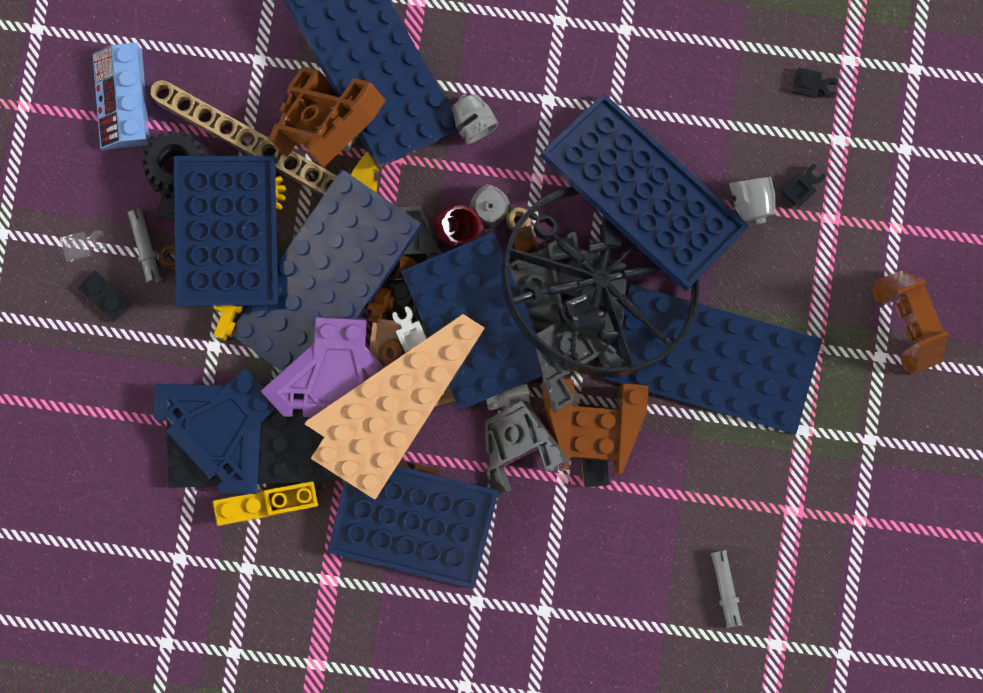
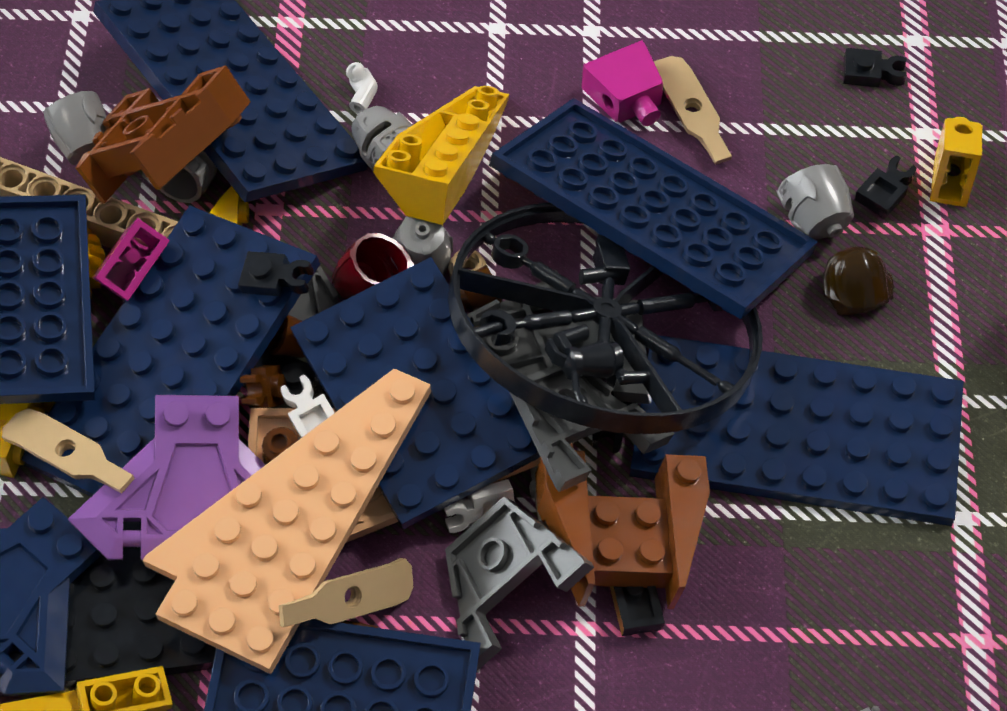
camera: 10 degrees left, 25 degrees down
none -> tan piece [2,408,135,494]
none -> light grey helmet [43,91,106,165]
none -> dark pink torso [92,217,170,301]
none -> black plate [238,251,314,297]
none -> tan piece [279,558,413,627]
none -> white arm [346,62,378,114]
none -> yellow wedge [373,86,509,225]
none -> dark pink torso [582,40,663,126]
none -> tan piece [654,56,732,165]
none -> dark brown hair [823,247,895,316]
none -> yellow torso [929,117,983,207]

